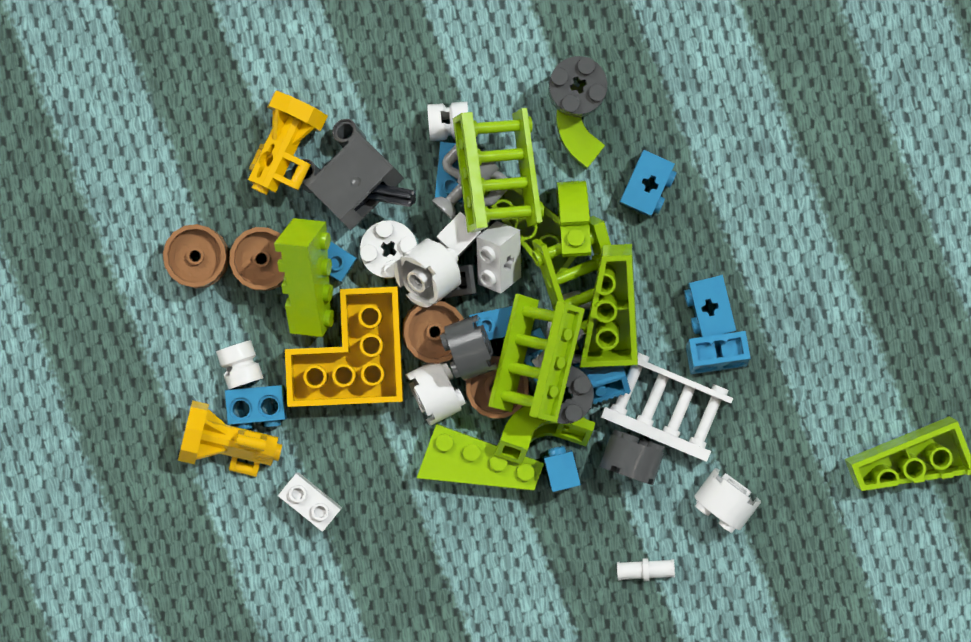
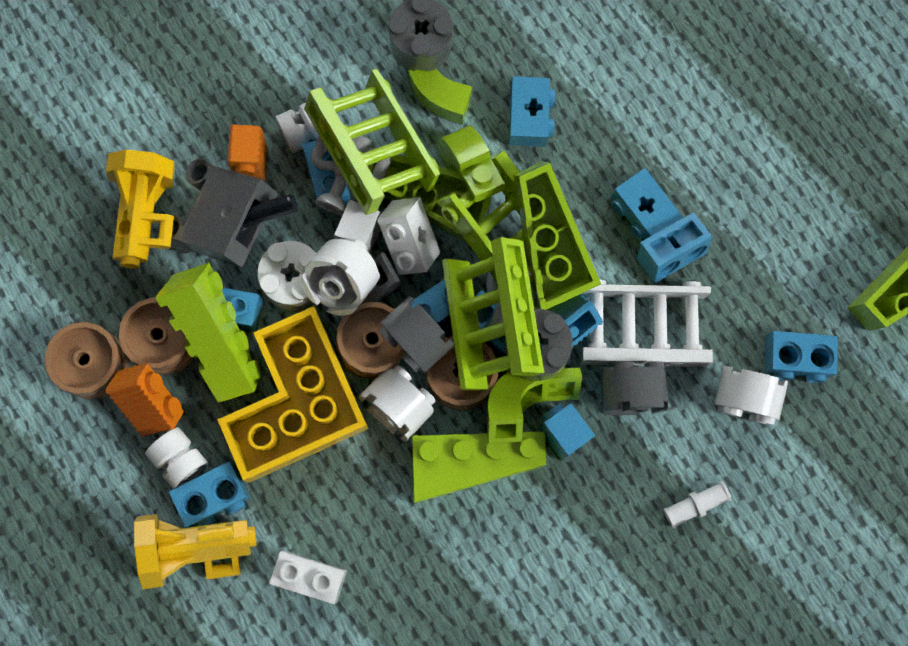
camera: 25 degrees left, 10 degrees down
none -> orange brick [106,362,184,437]
none -> orange brick [227,124,268,182]
none -> dark azure brick [765,331,838,383]

